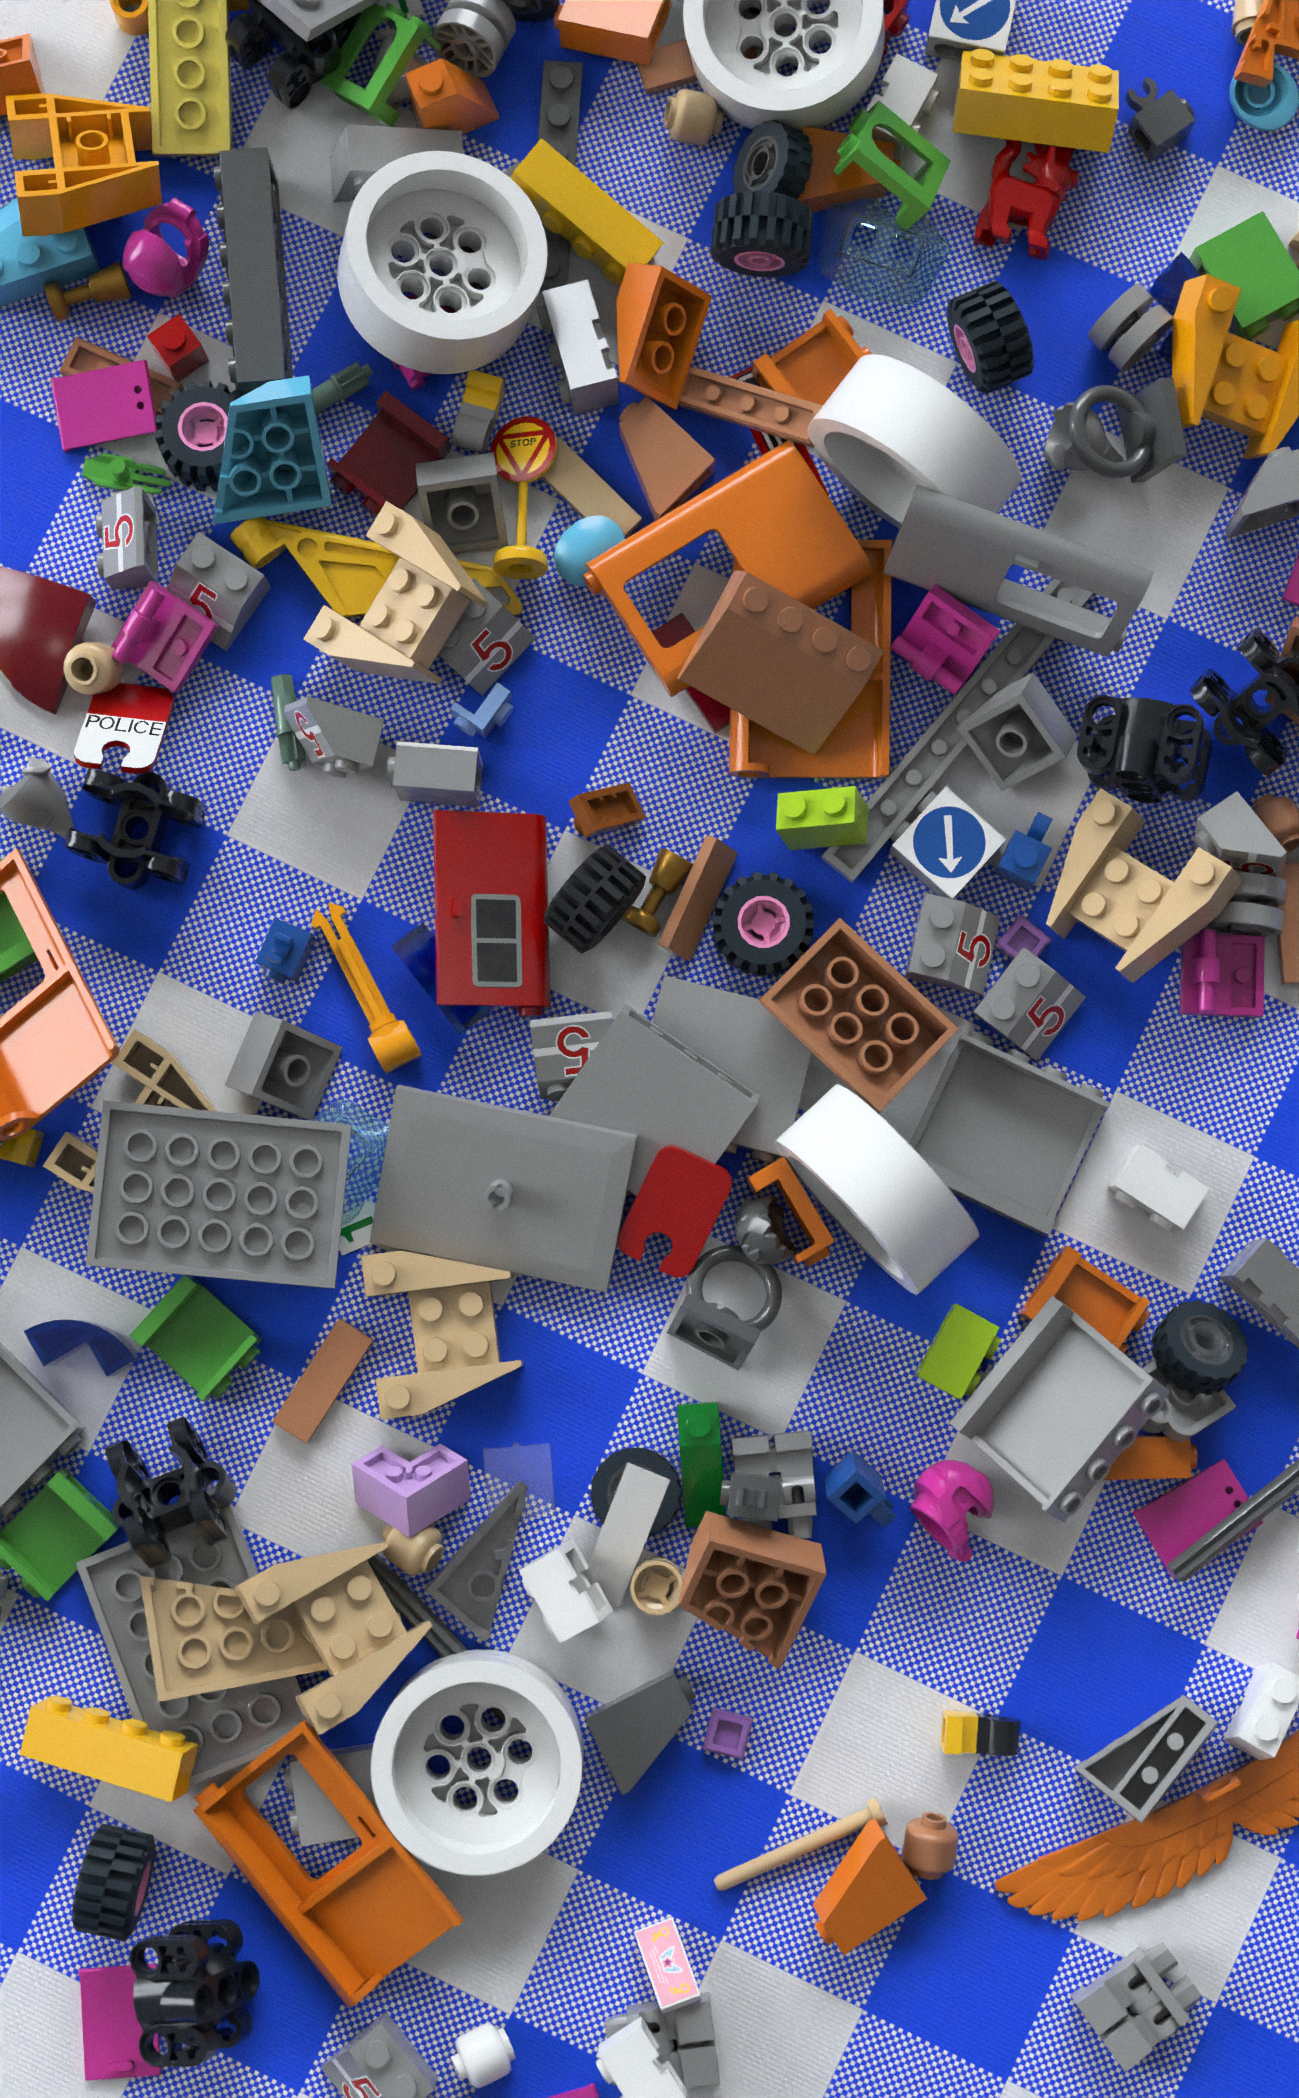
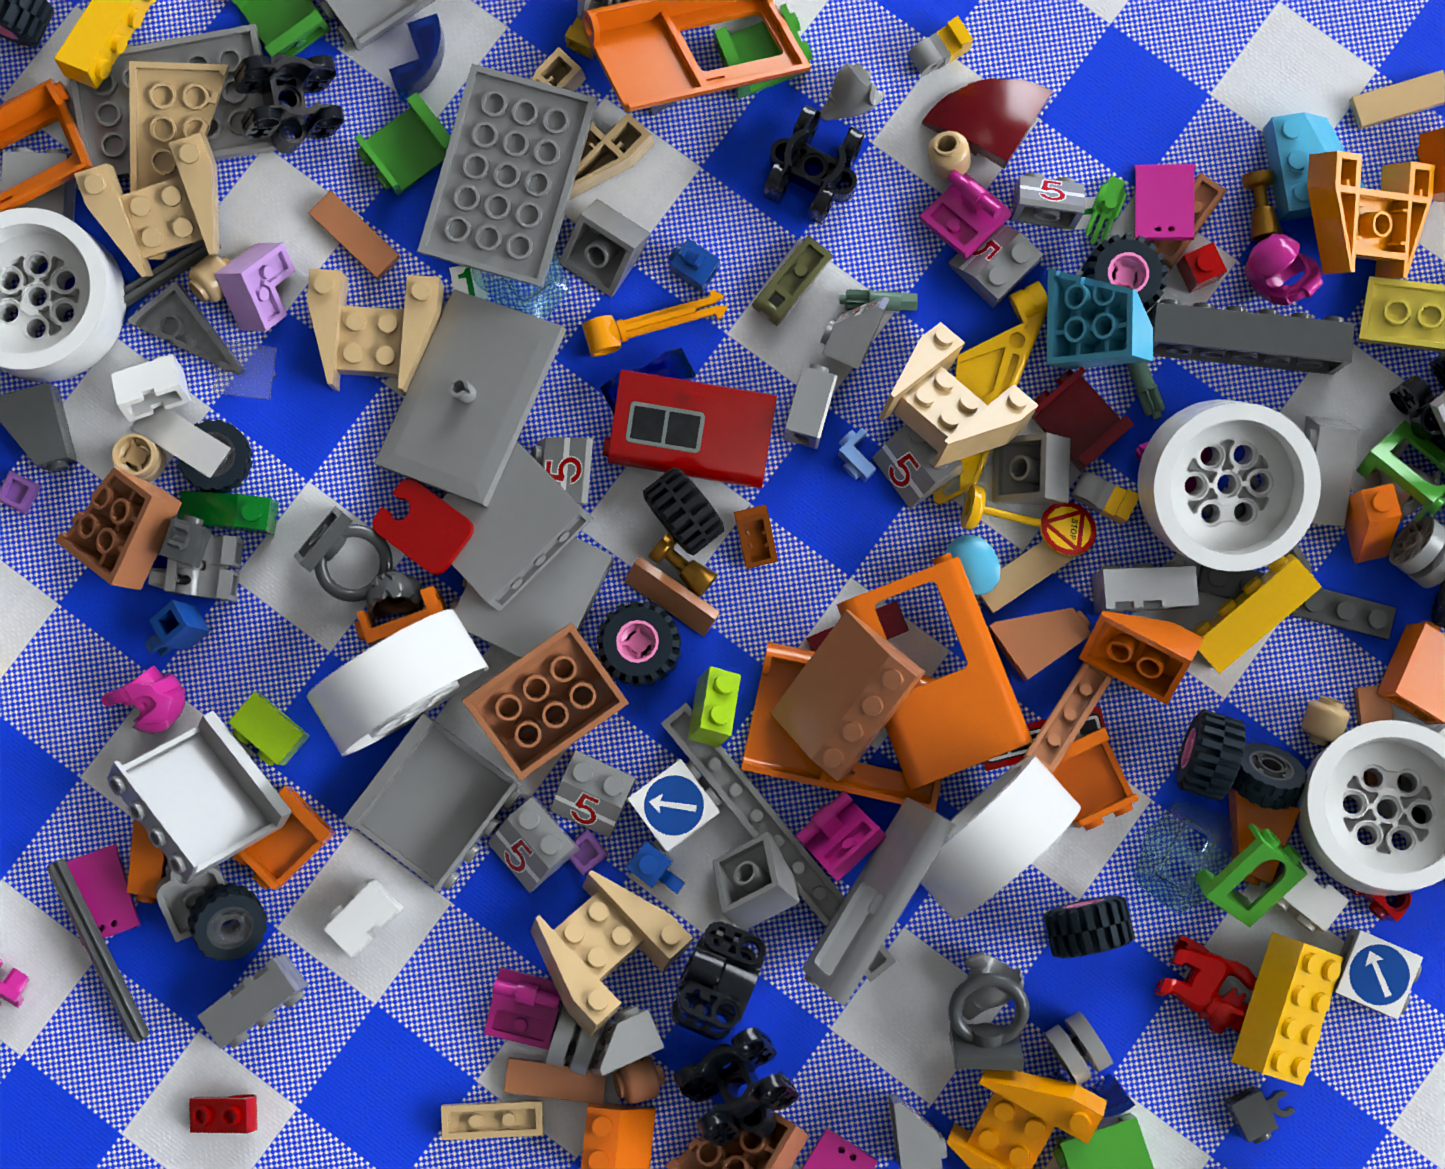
camera: 100 degrees right, 0 degrees up
piece [74,683,174,774] -> none
none -> olive plate [752,235,833,326]

